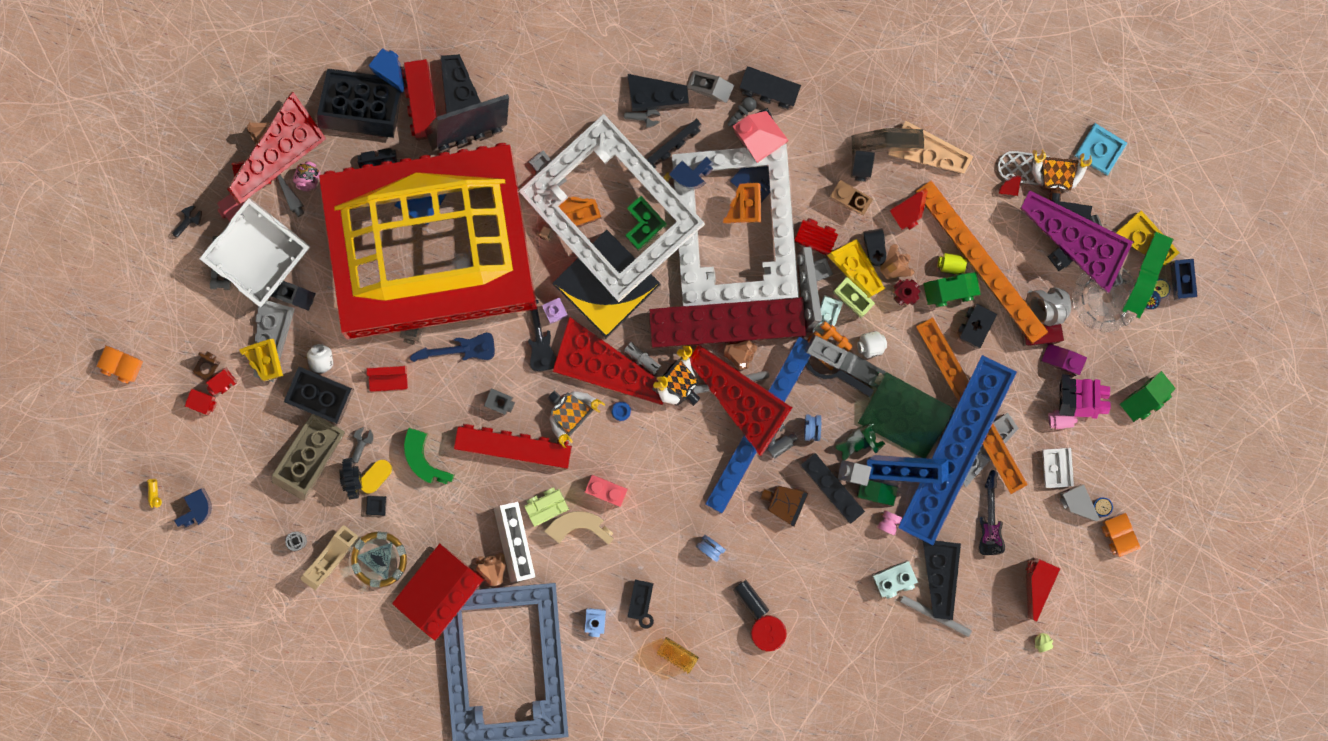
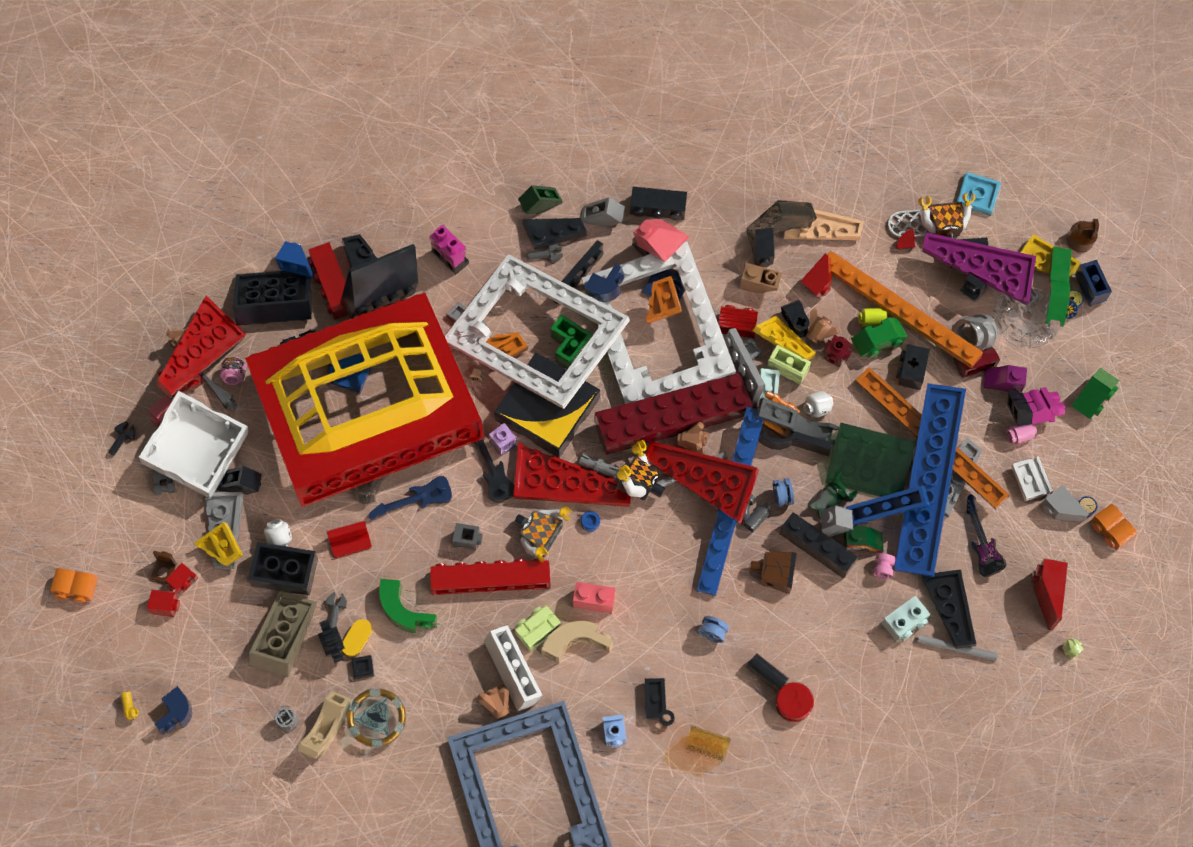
camera: 10 degrees left, 20 degrees down
red slope [392,543,485,641] -> none
dark grey bar [727,97,757,126] -> none
none -> dark pink hips [429,225,469,275]
none -> dark green slope [518,185,563,214]
none -> reddish brown piece [1067,219,1099,253]

